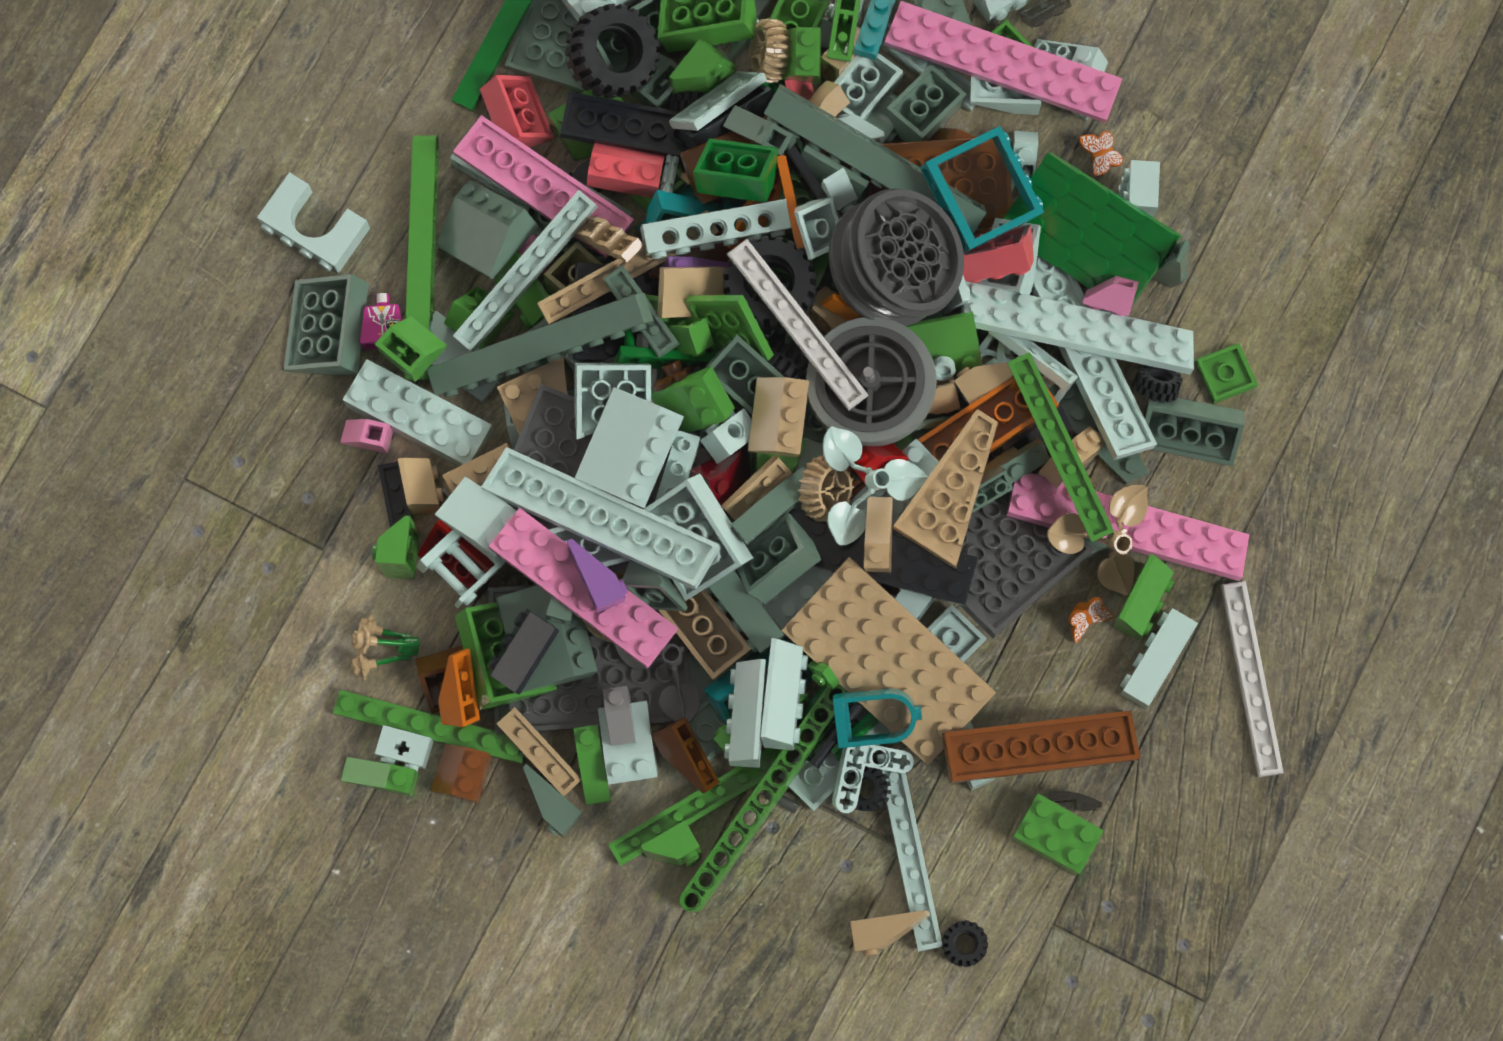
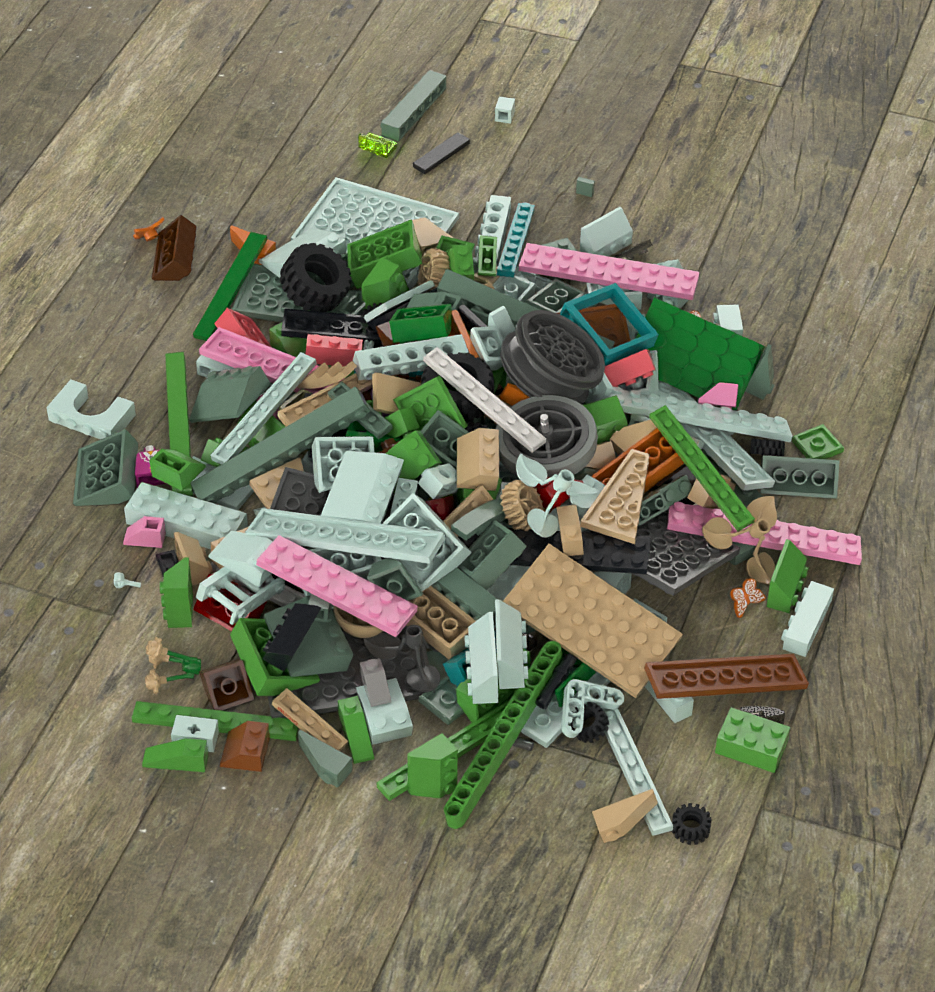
camera: 10 degrees left, 30 degrees down
orange slope [438,648,480,727] -> none
medium lavender slope [566,539,628,613] -> none
reddish brown slope [651,717,720,793] -> none
bright green plate [808,660,839,689] -> none
teal window [833,688,922,748] -> none
light aqua tile [933,356,956,381] -> none
white tile [1220,581,1284,778] -> none
none -> light aqua hand [114,572,141,588]

